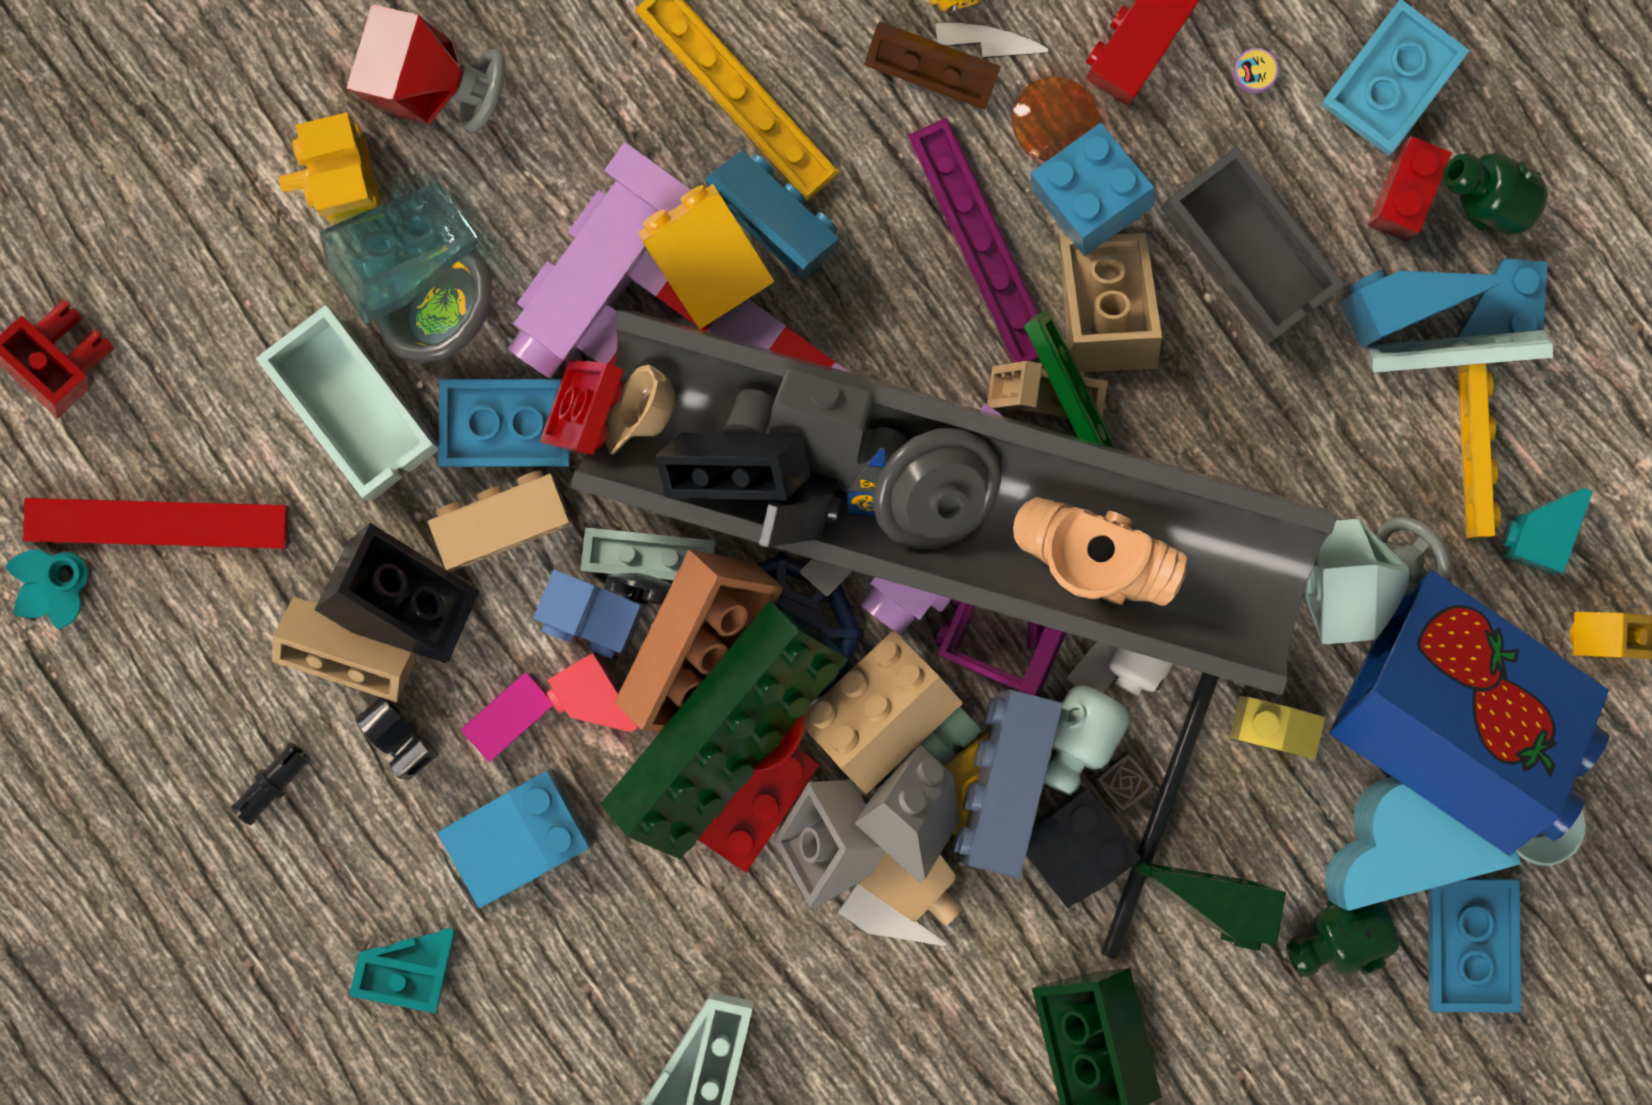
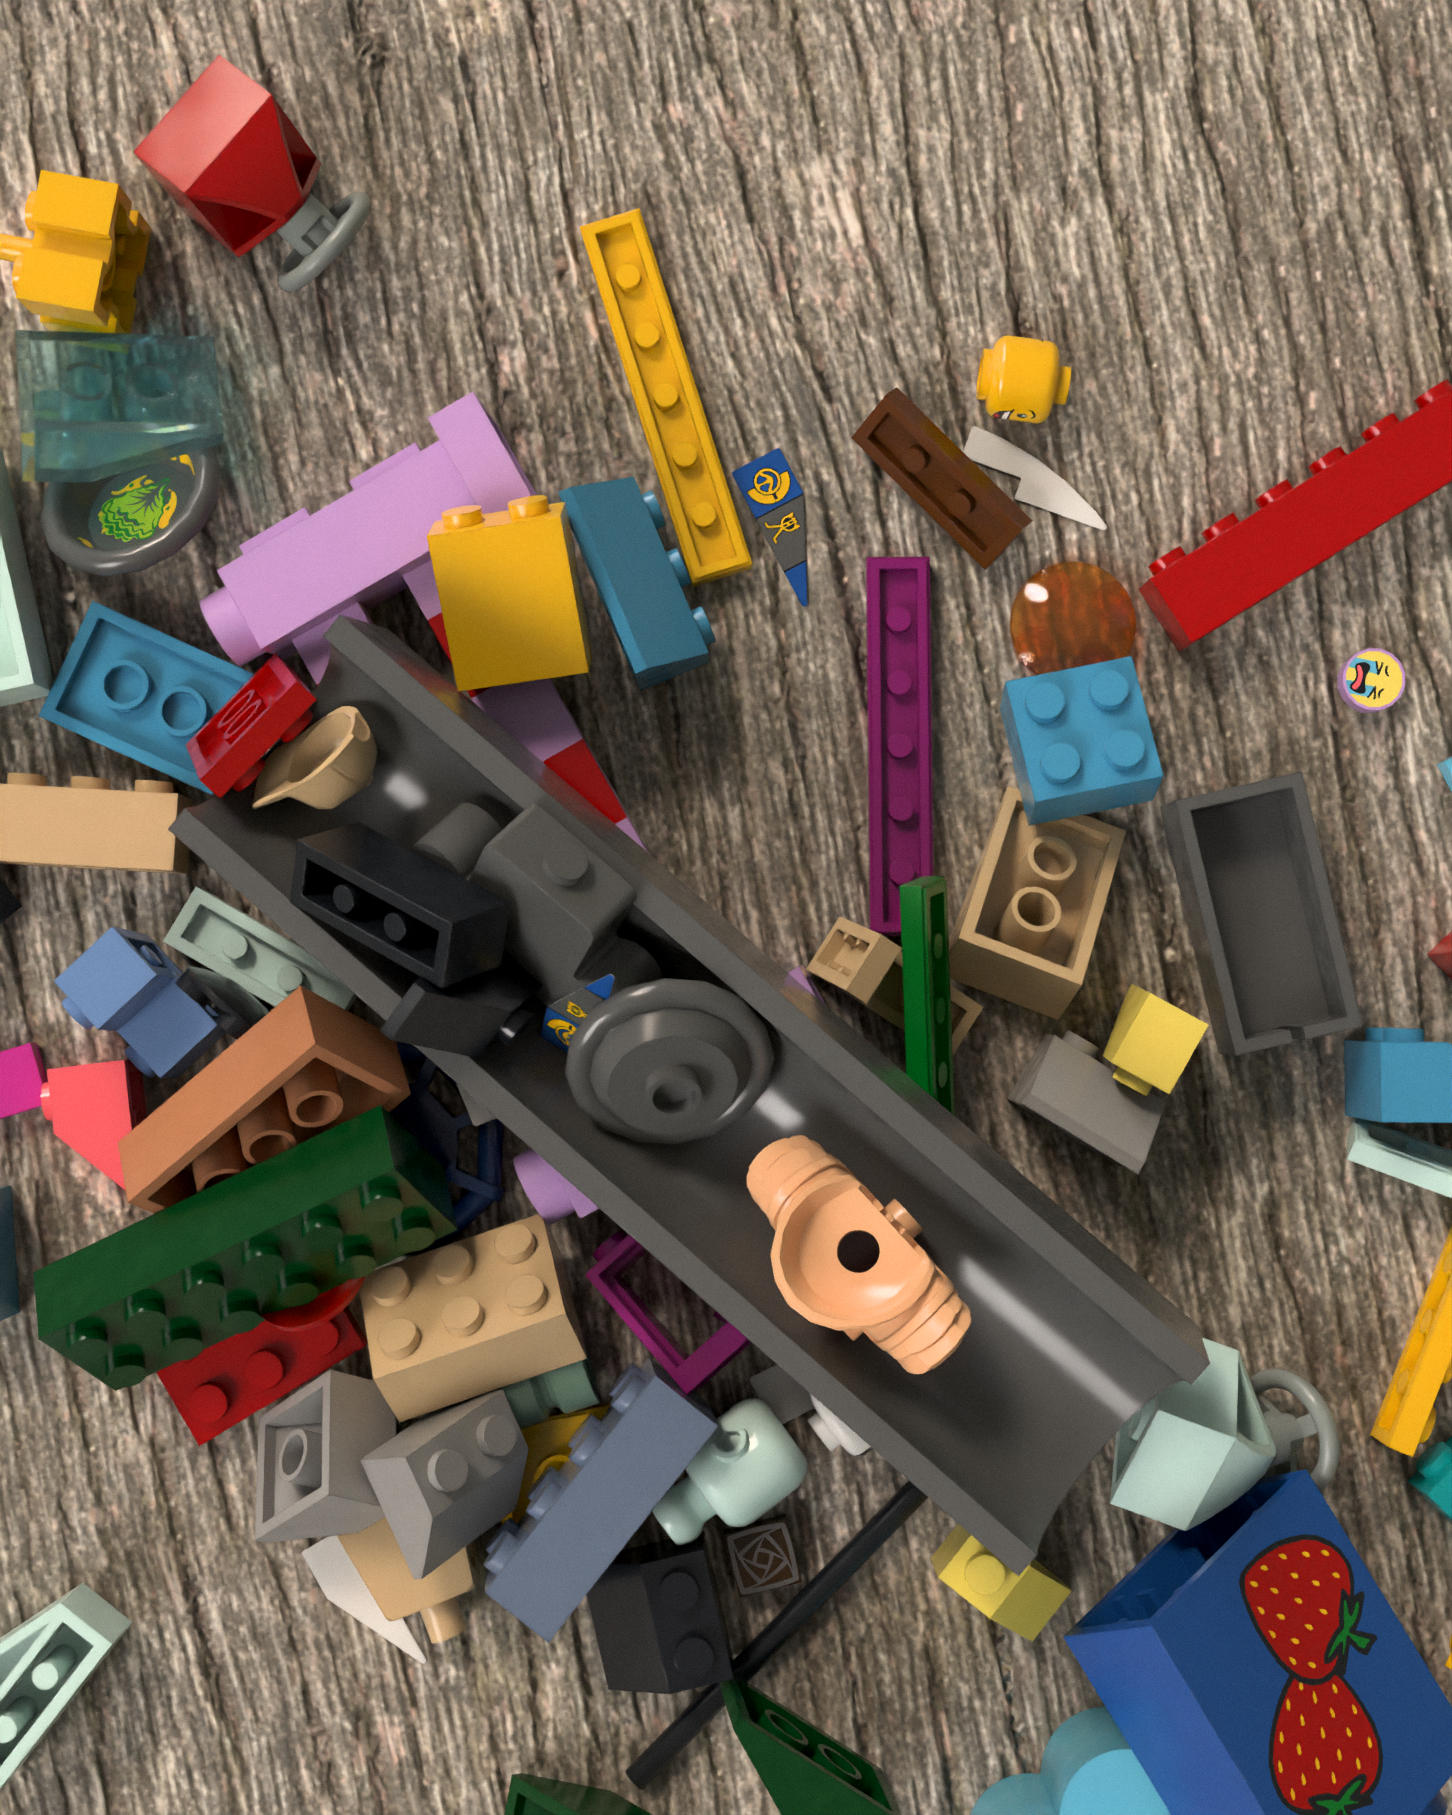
camera: 25 degrees right, 0 degrees up
none -> sticker [732,448,807,607]
none -> light grey slope [1007,1030,1166,1174]
none -> light yellow slope [1103,984,1209,1096]

